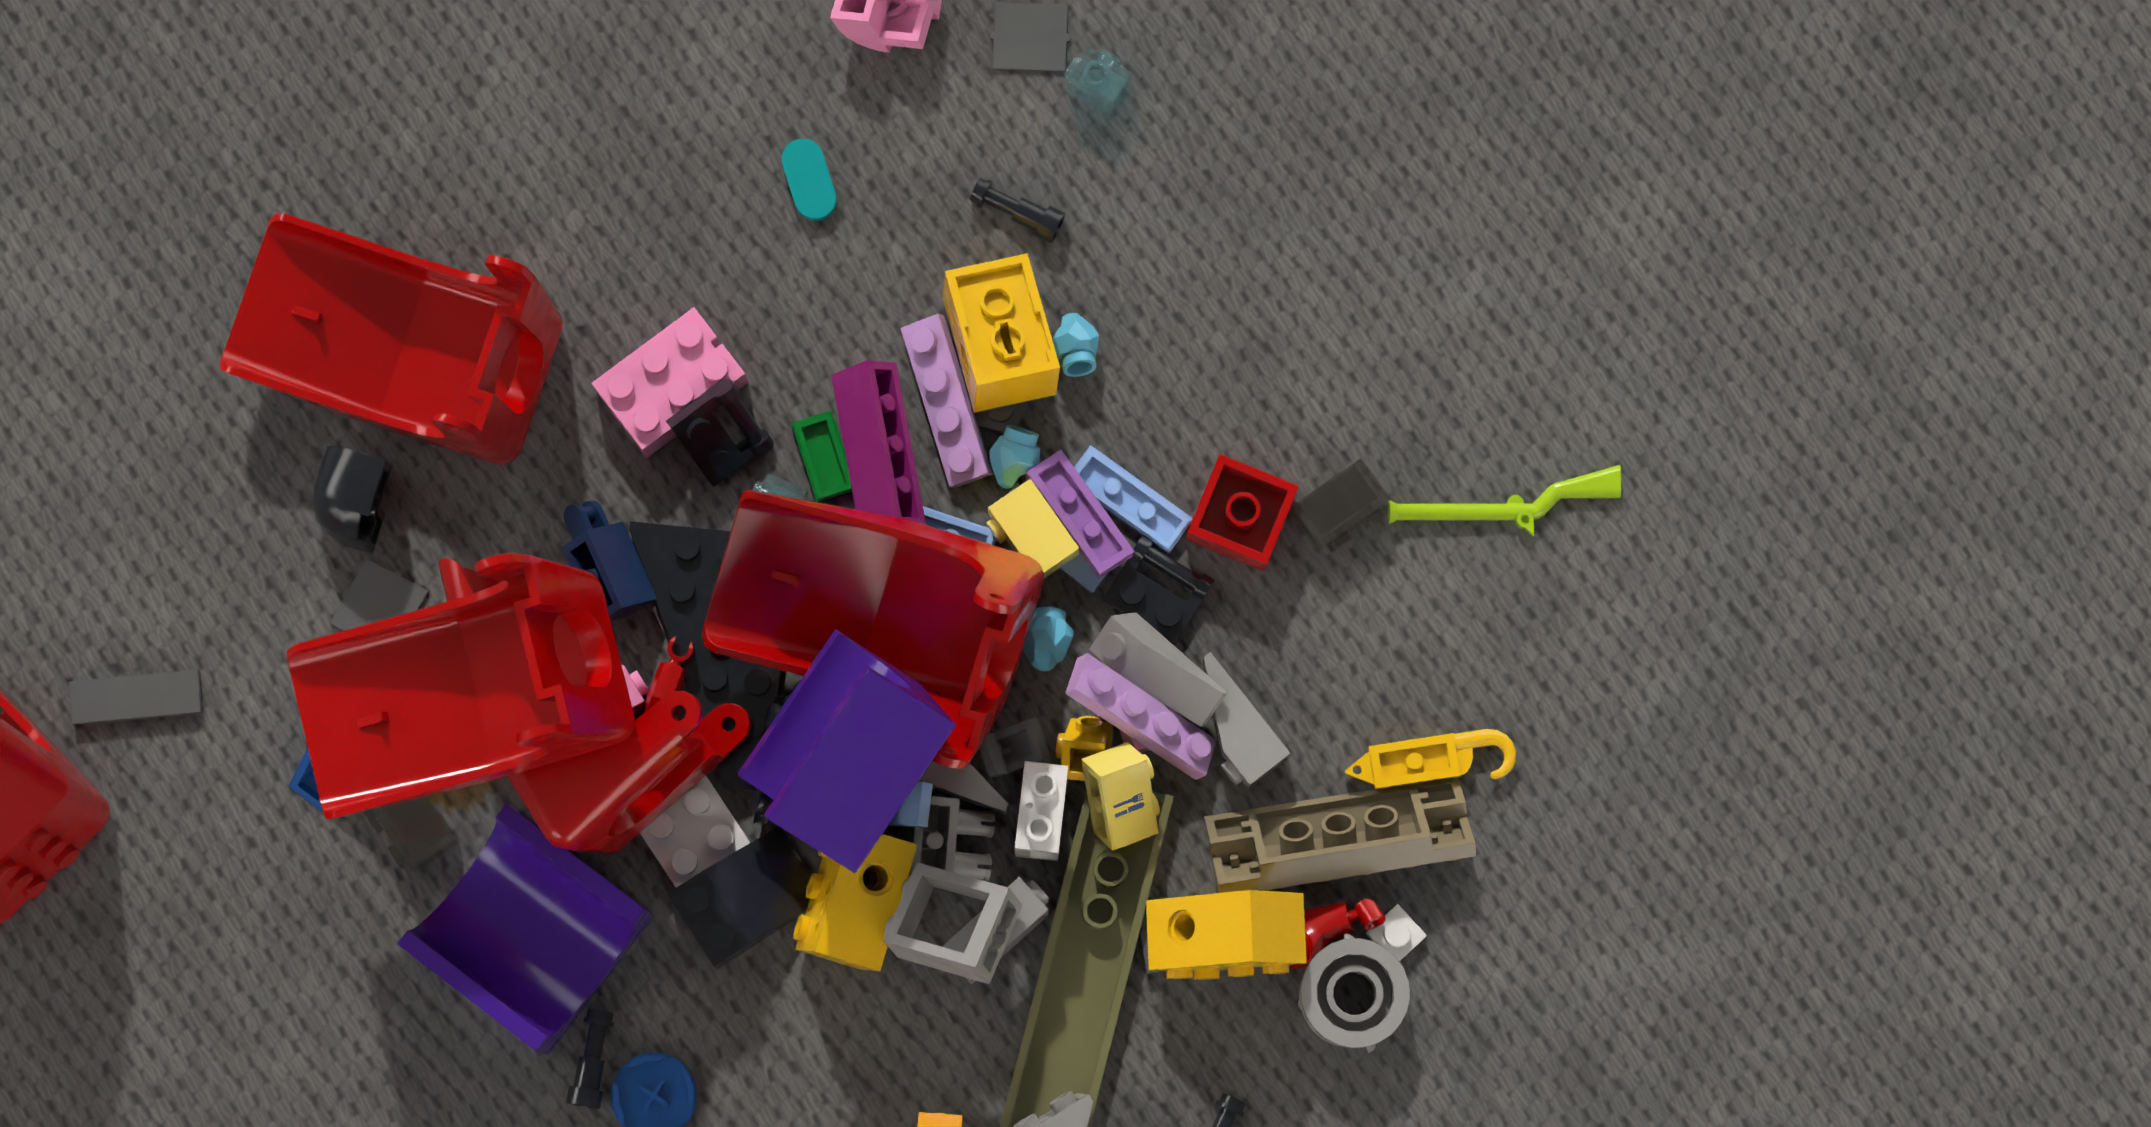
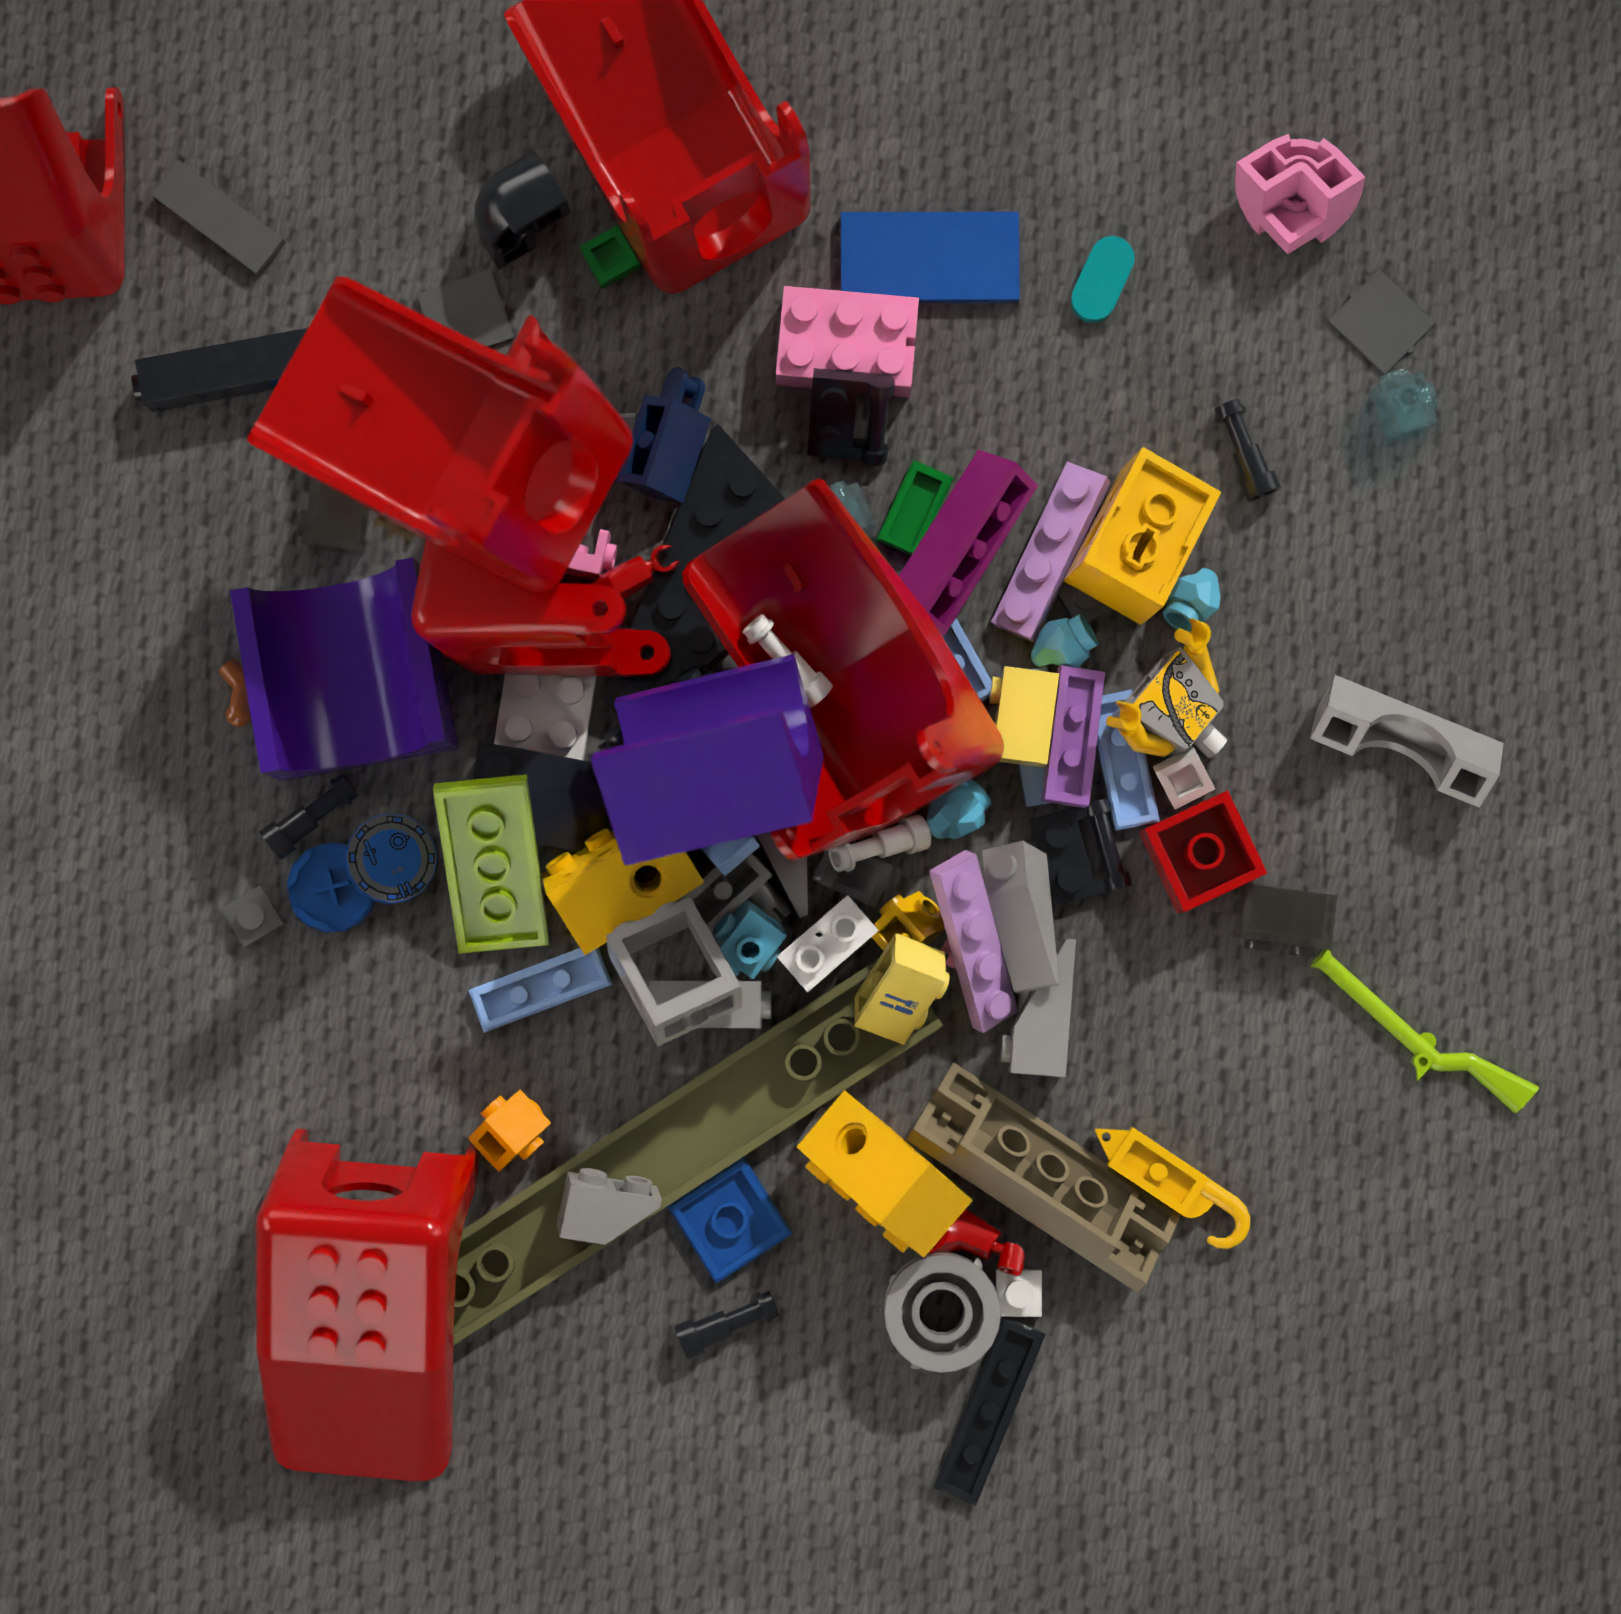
camera: 45 degrees right, 5 degrees up
none -> black brick [131,328,308,412]
none -> dark orange arm [218,658,252,727]
none -> tile [344,813,437,905]
none -> lime tile [433,775,549,954]
none -> light blue tile [468,947,612,1033]
none -> green plate [579,225,641,289]
none -> blue tile [667,1156,793,1283]
none -> medium azure brick [712,900,787,979]
none -> white piece [743,614,833,708]
none -> white piece [829,815,931,872]
none -> blue tile [841,212,1020,303]
none -> black tile [933,1316,1046,1506]
none -> torso [1106,618,1227,758]
none -> white plate [1153,746,1215,809]
none -> light grey arch [1310,675,1504,808]

